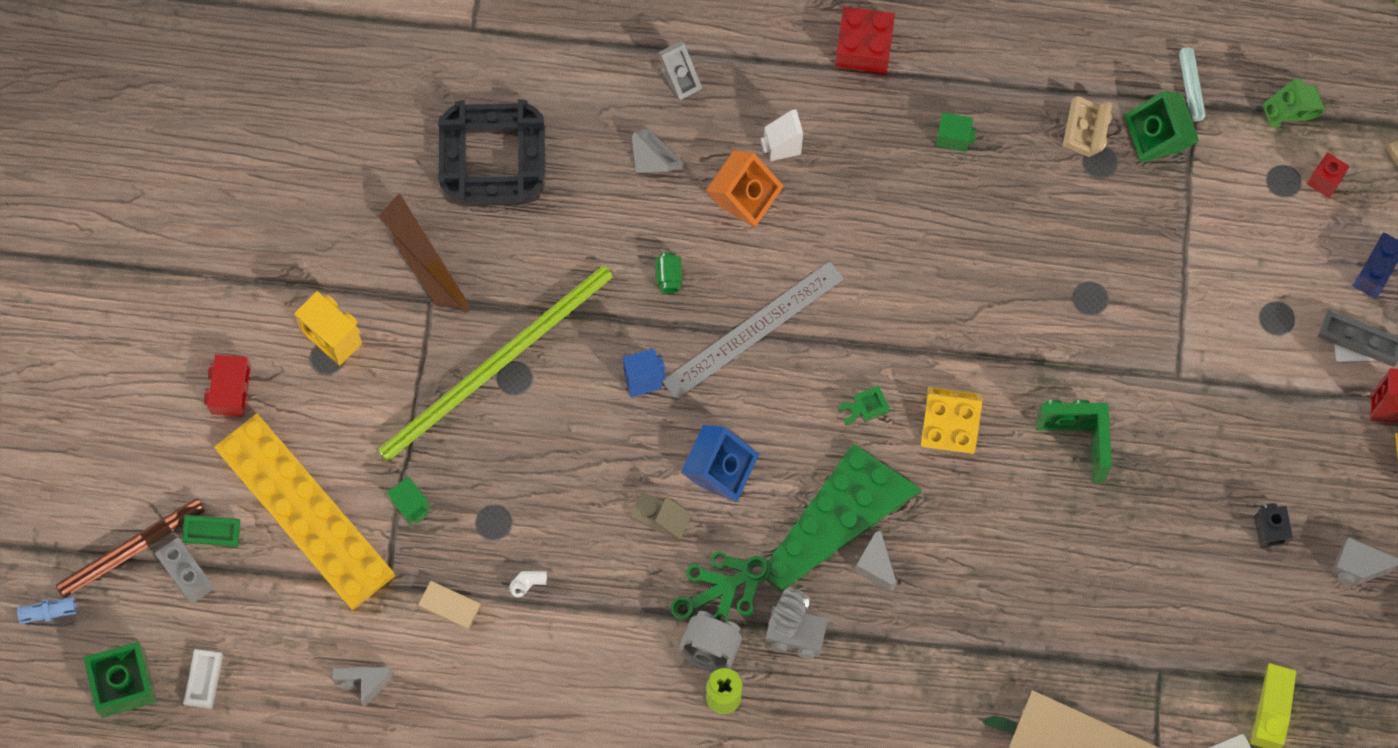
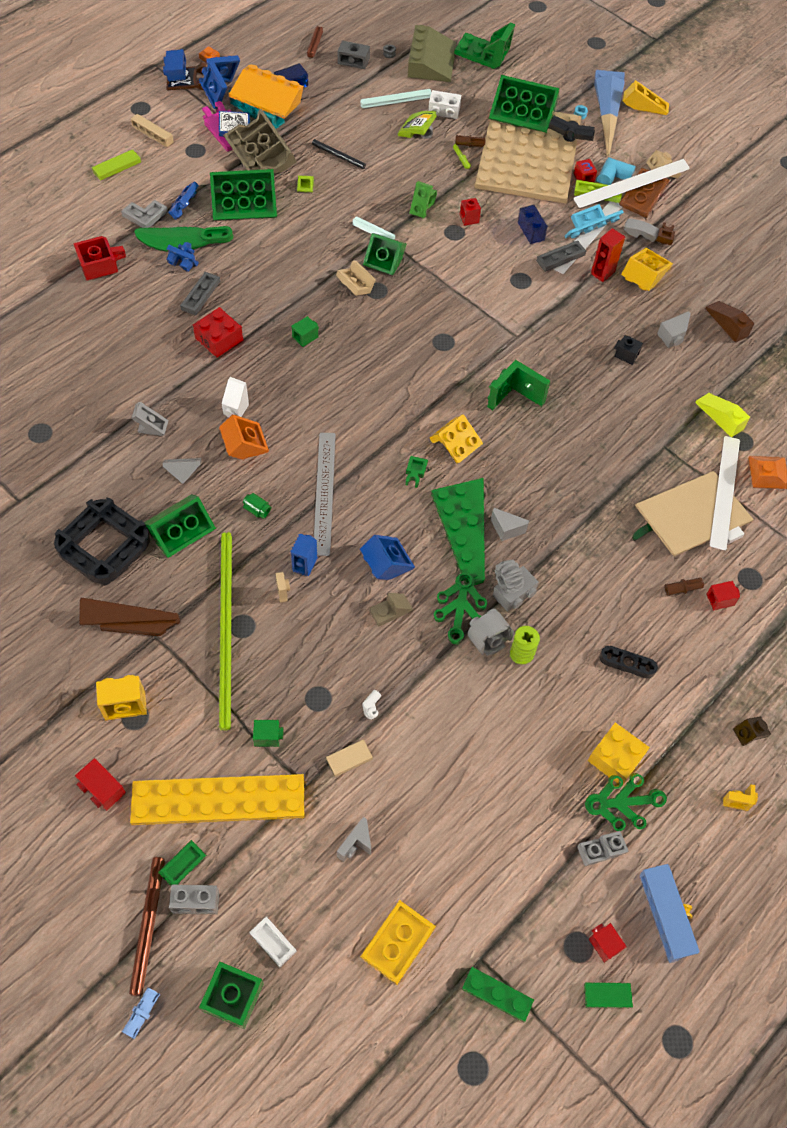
camera: 55 degrees left, 10 degrees down
none -> green slope [144,494,216,558]
none -> tan plate [275,572,290,603]

